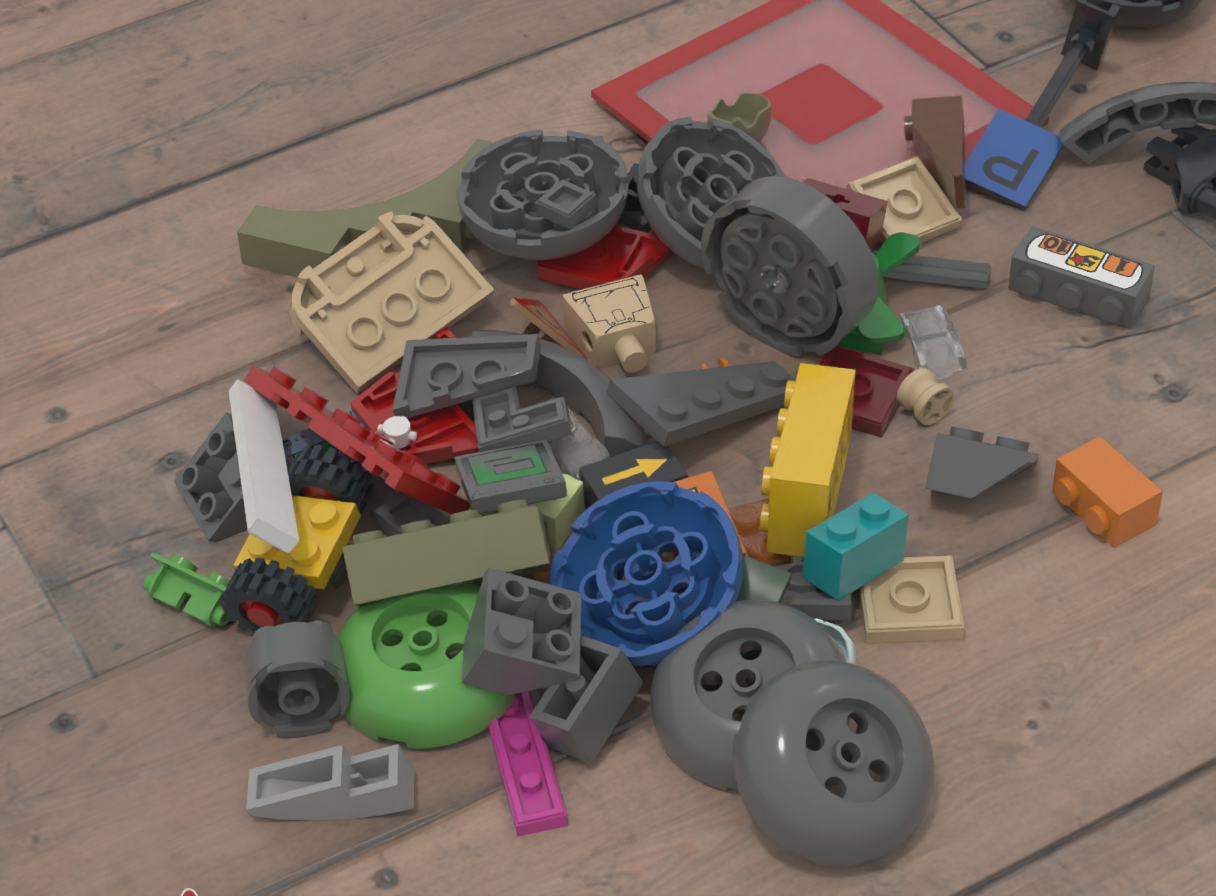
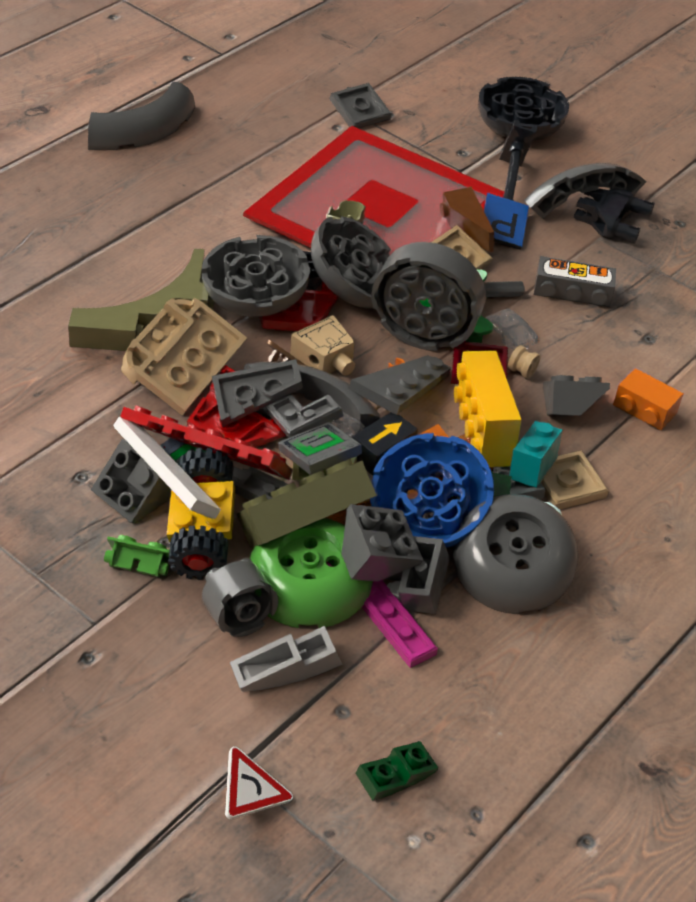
camera: 25 degrees left, 0 degrees up
white piece [377,416,417,449] -> none
dark grey tile [535,179,597,229] -> none
dark grey brick [733,660,934,869] -> none

